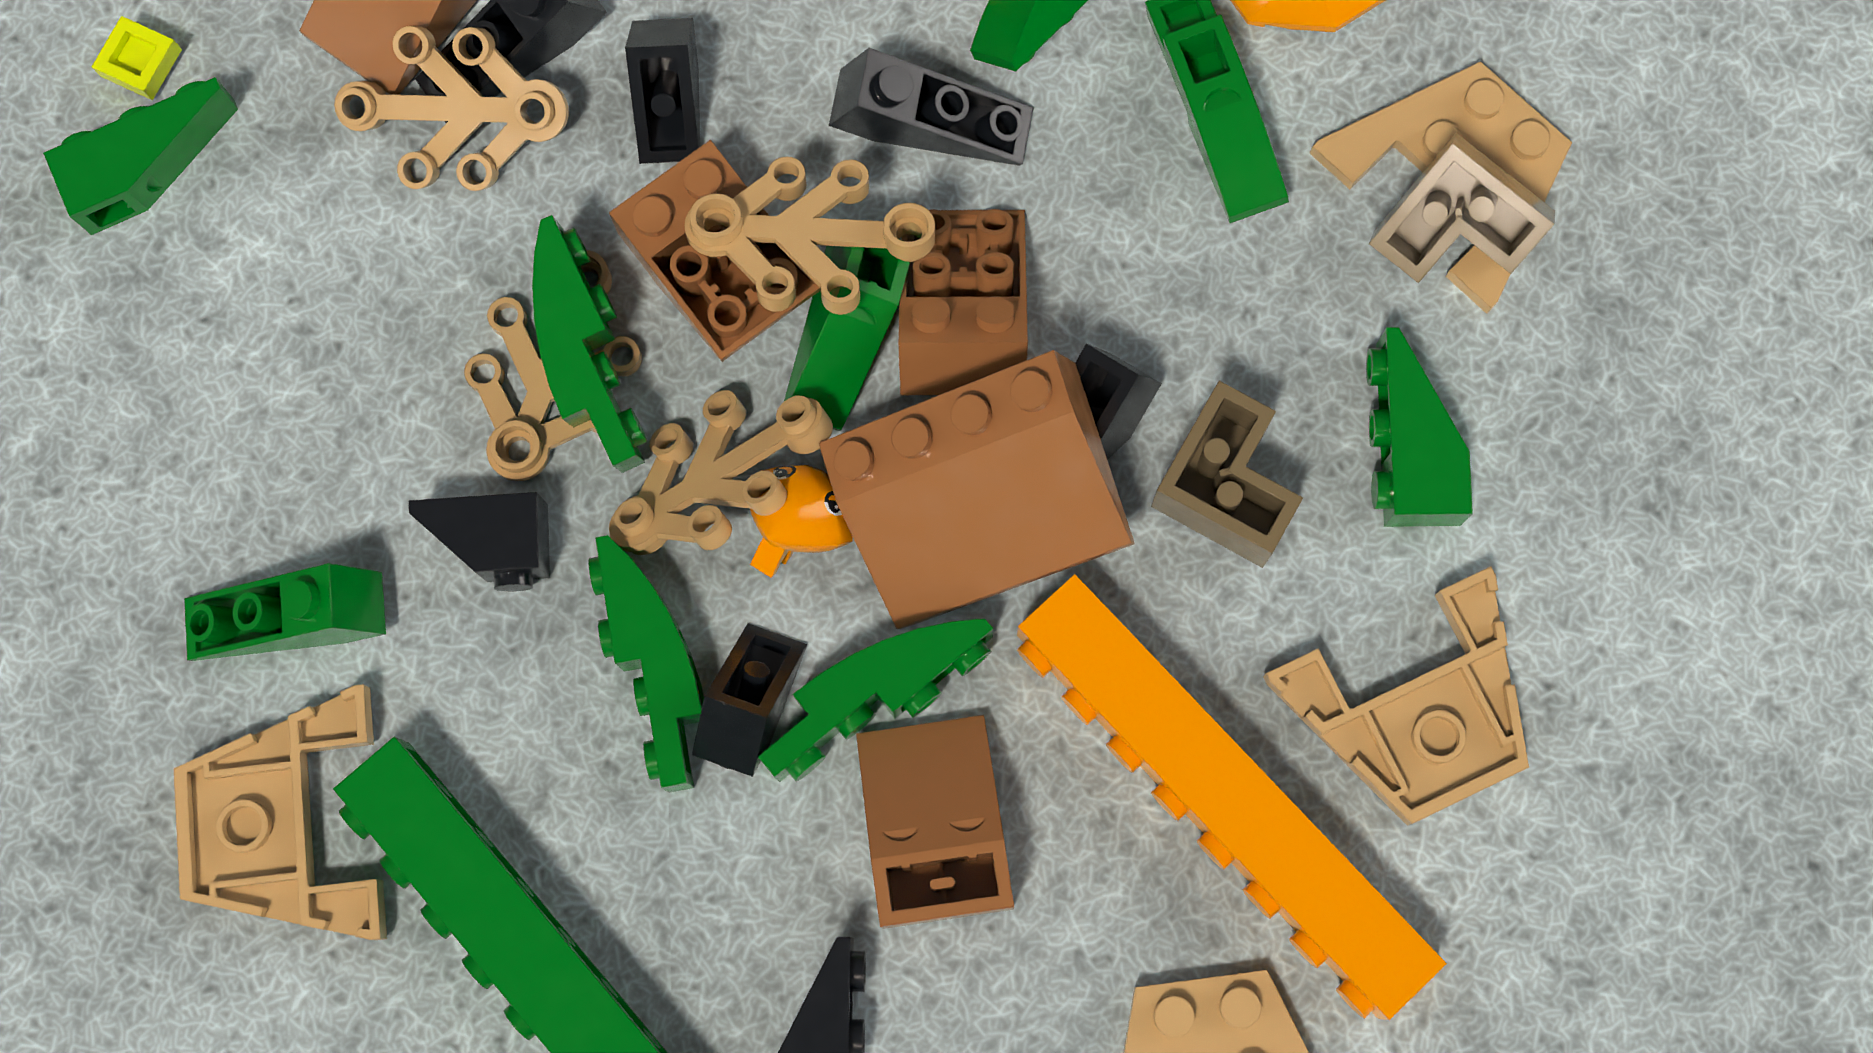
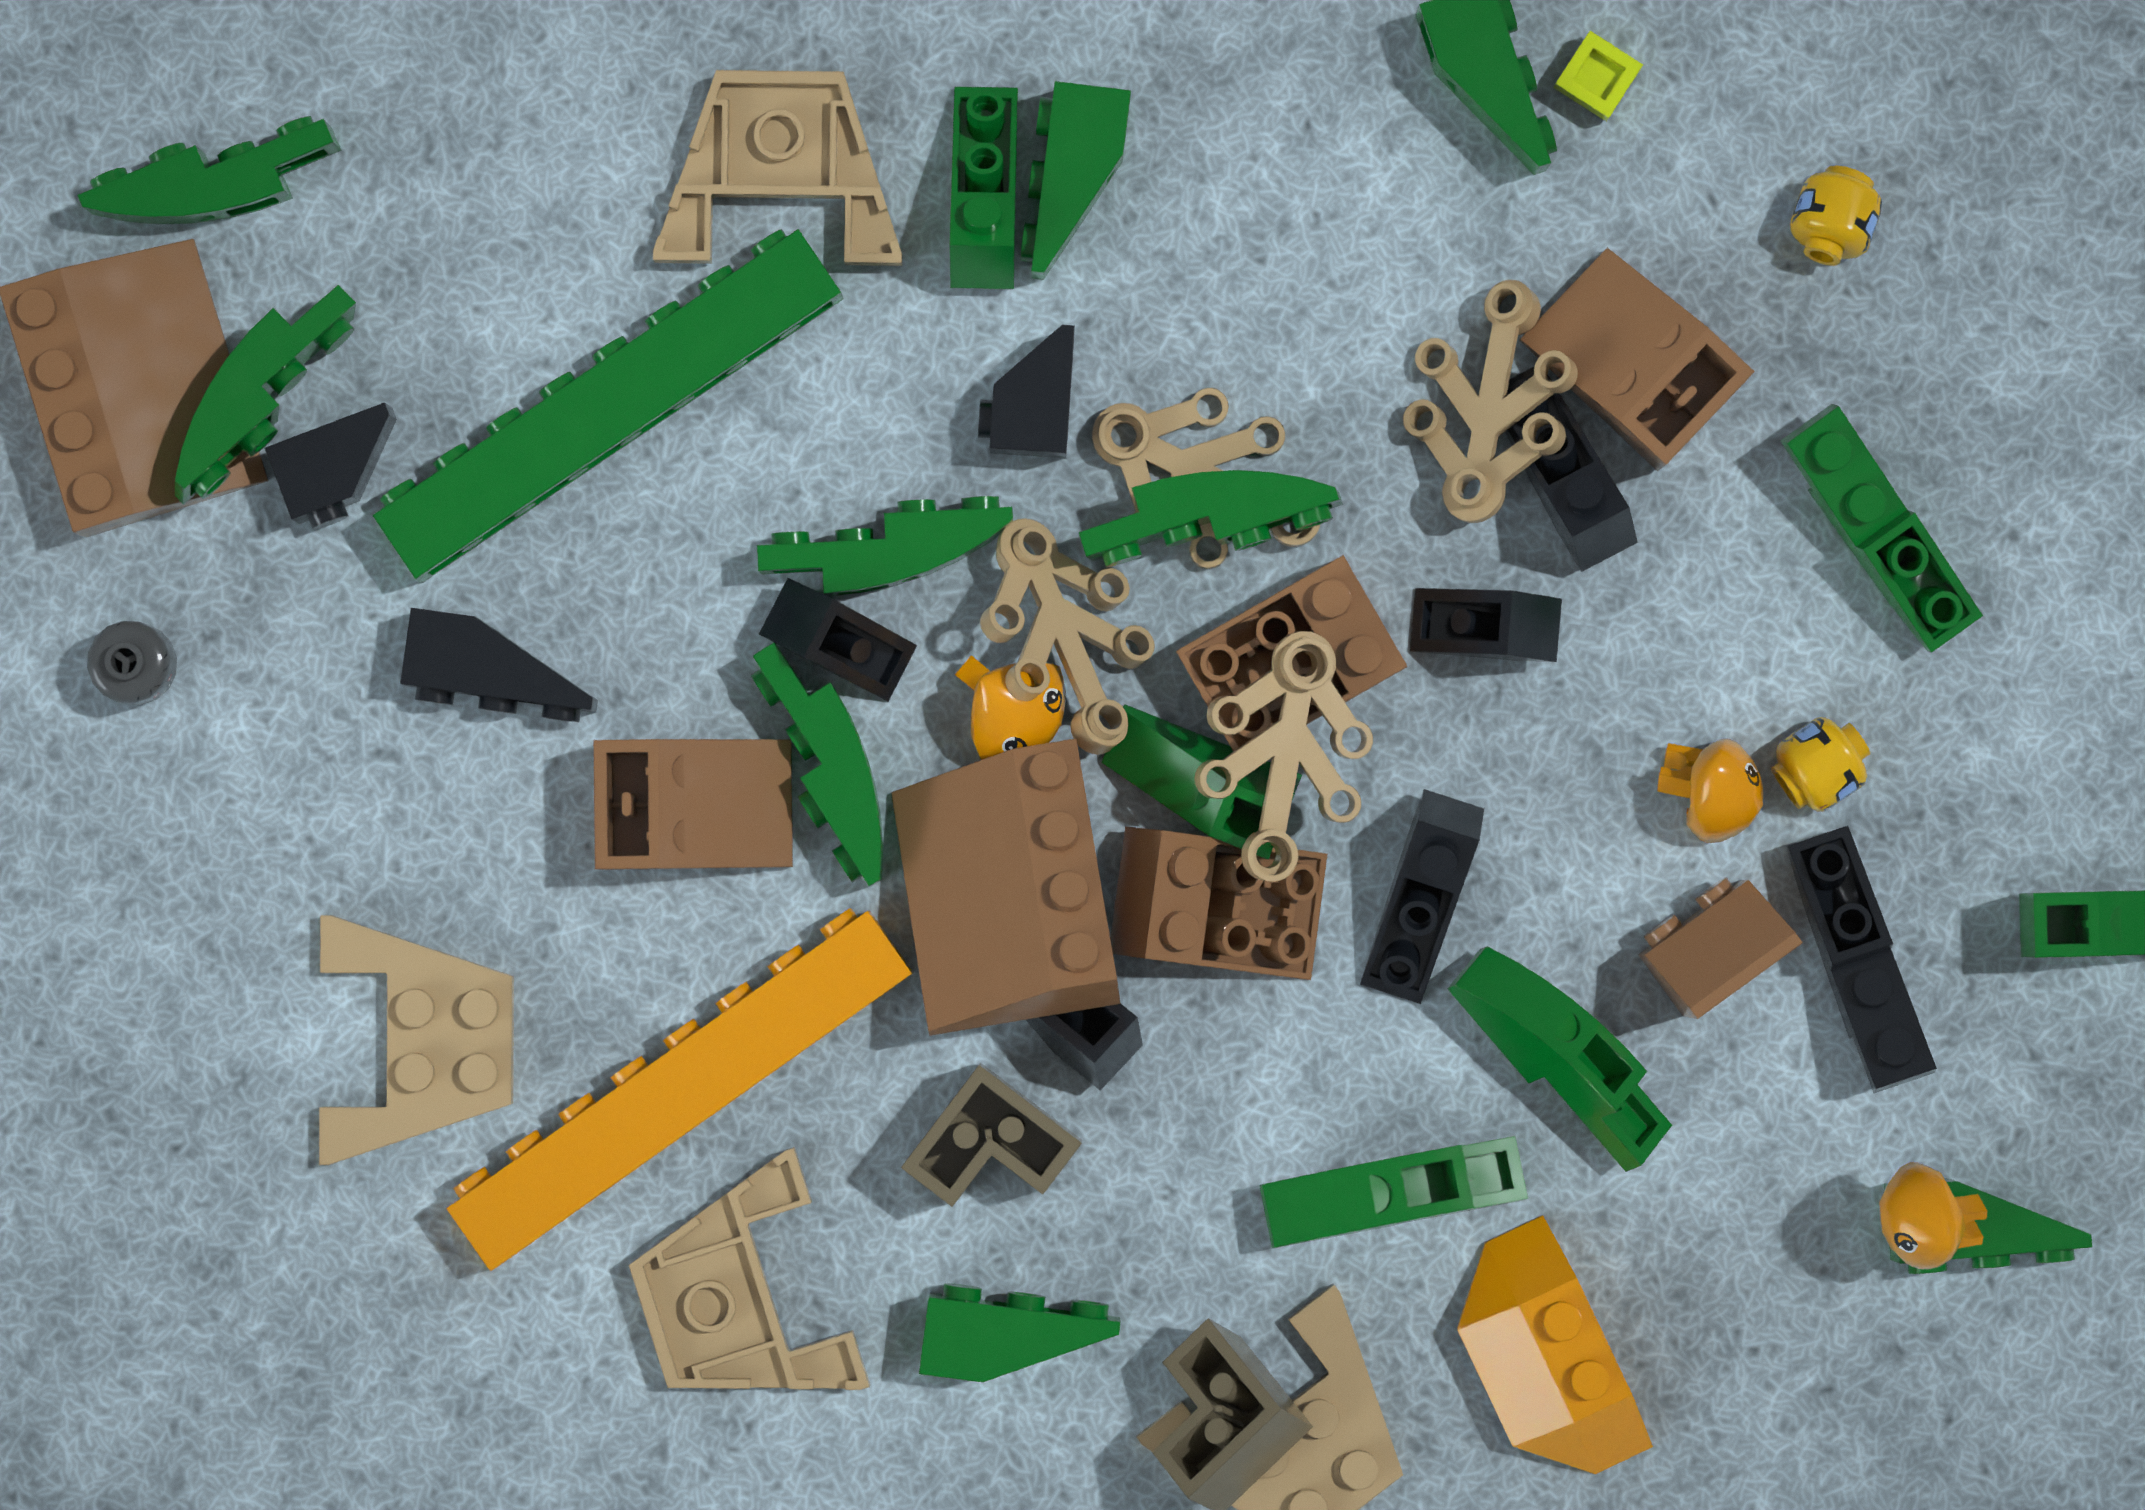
camera: 90 degrees right, 10 degrees up
none -> green slope [1020,81,1131,280]

